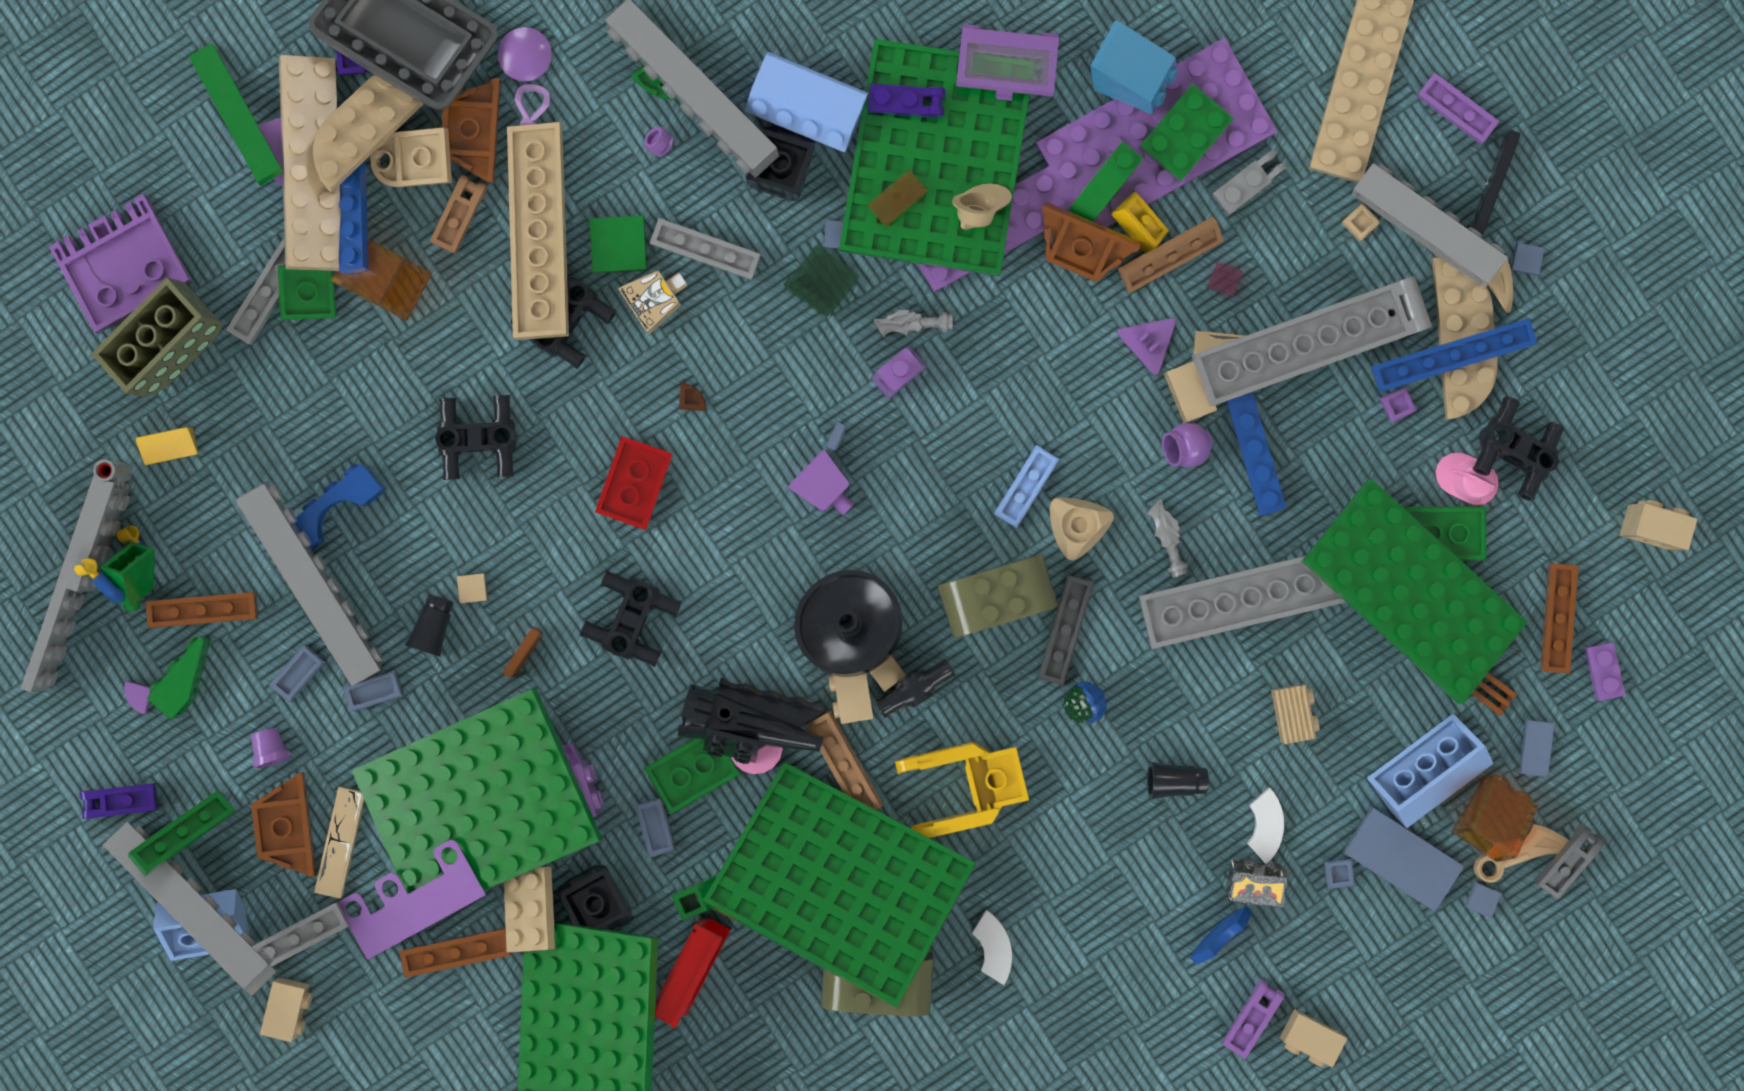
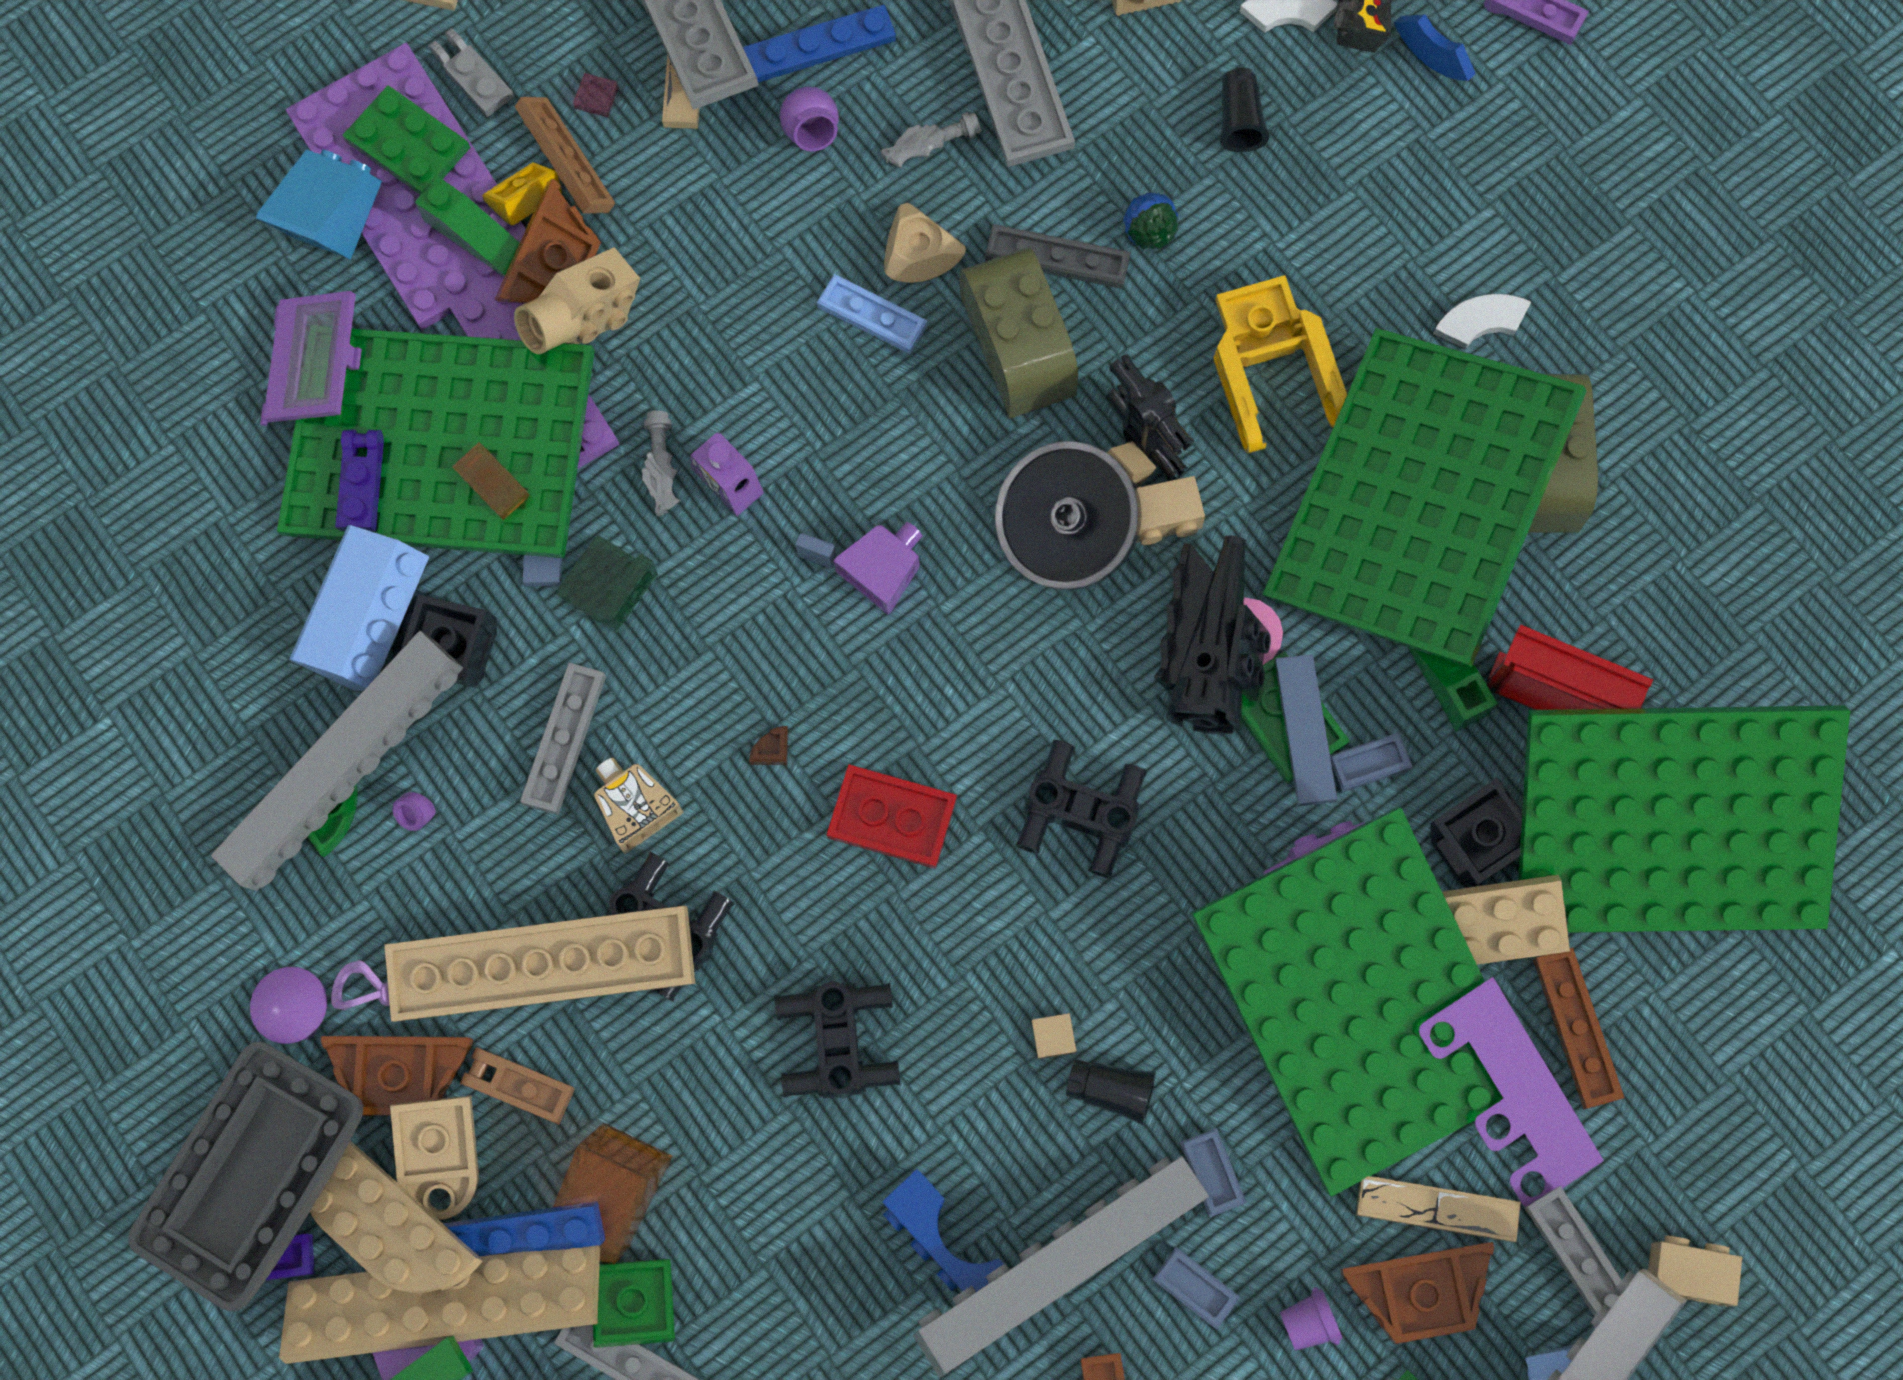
camera: 85 degrees left, 15 degrees down
dark orange tile [502,627,543,678] -> none
green tile [589,215,647,274] -> none
medium nougat plate [806,711,884,810] -> none
tan piece [952,184,1012,230] -> none
medium lavender piece [1117,318,1176,375] -> none
tan brick [1164,361,1217,423] -> none
none -> tan brick [514,247,640,354]
none -> sand blue tile [1274,654,1337,807]

